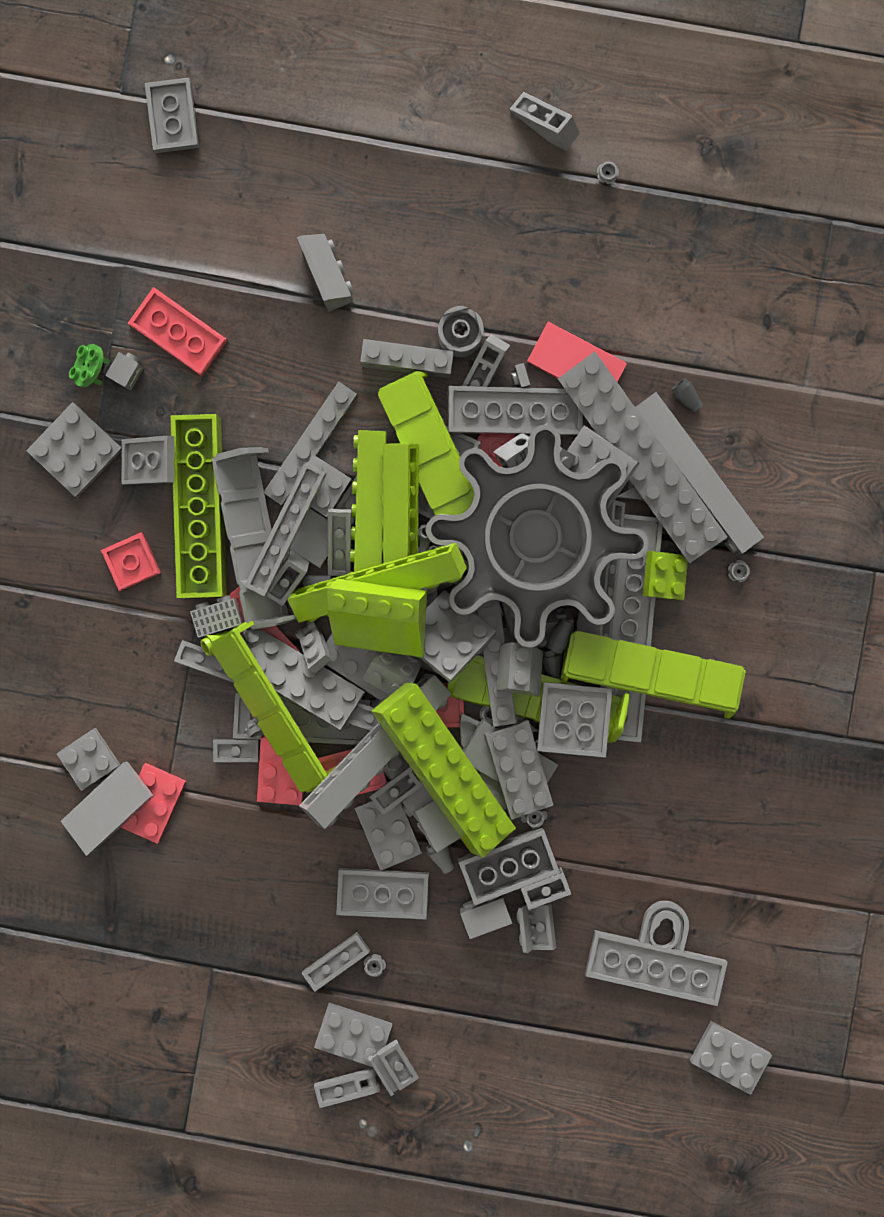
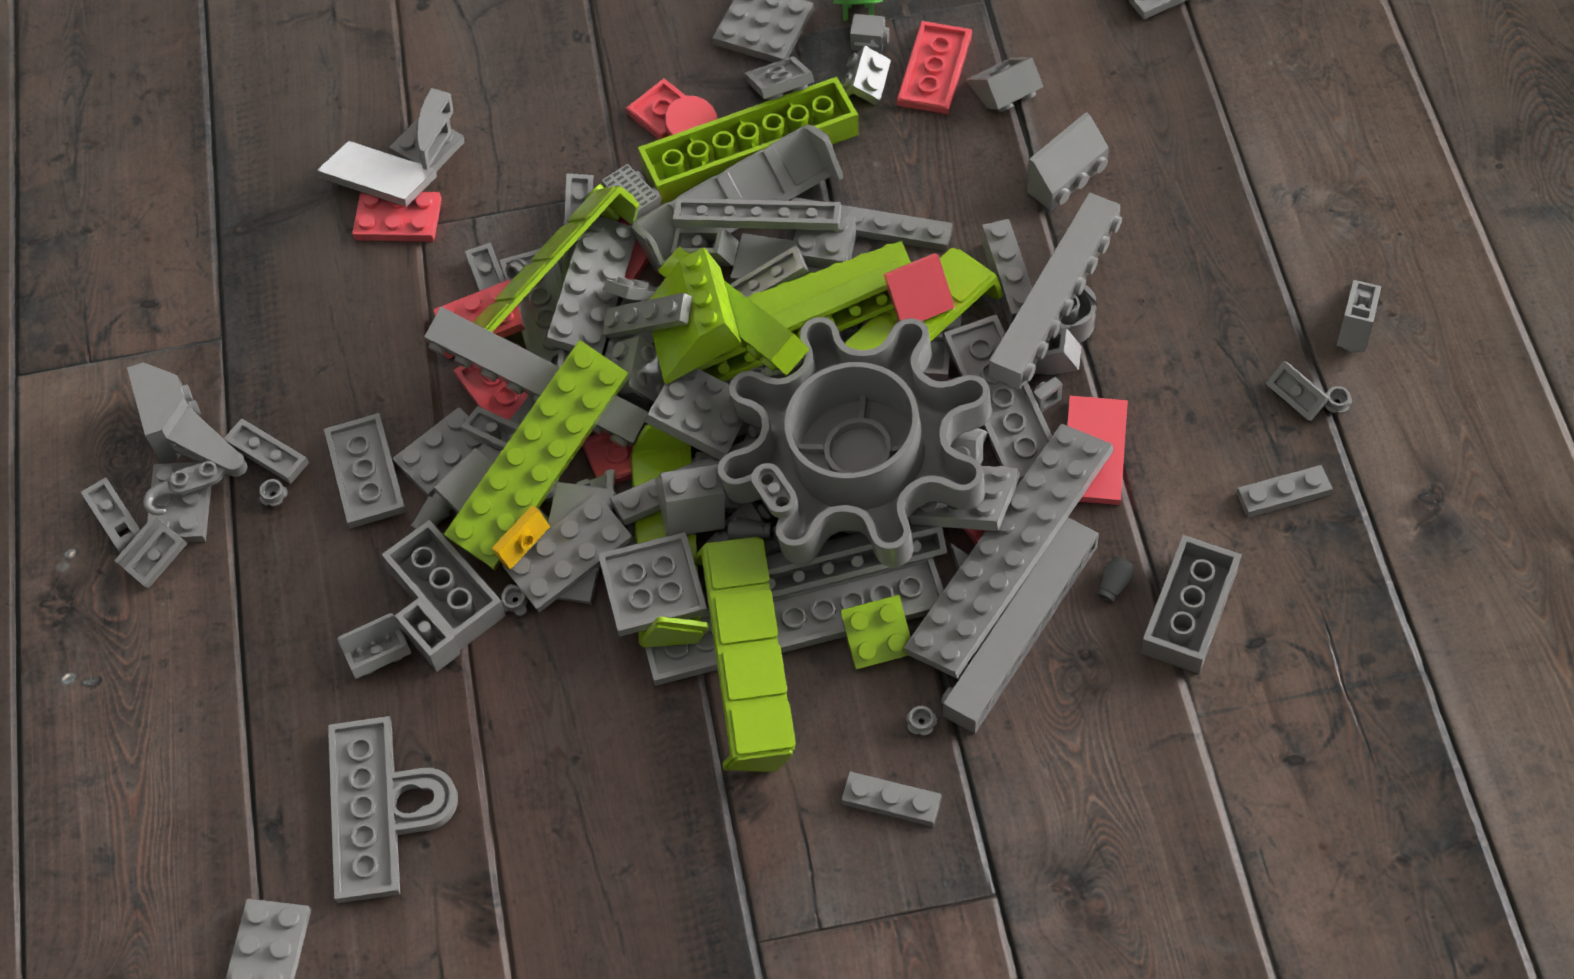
camera: 75 degrees right, 30 degrees down
light grey brick [460,895,512,939] -> none
none -> light grey slope [127,362,247,516]
none -> light grey slope [418,88,454,170]
none -> yellow plate [491,505,551,570]
none -> light grey plate [602,293,692,339]
none -> coral tile [665,96,717,136]
none -> light grey plate [751,463,798,518]
none -> bracket [841,45,891,105]
none -> light grey plate [842,772,941,827]
none -> coral tile [883,253,955,322]
none -> light grey slope [966,57,1043,112]
none -> light grey brick [989,192,1122,390]
none -> light grey brick [1141,535,1242,674]
none -> light grey plate [1236,465,1333,518]
none -> light grey plate [1266,361,1330,421]

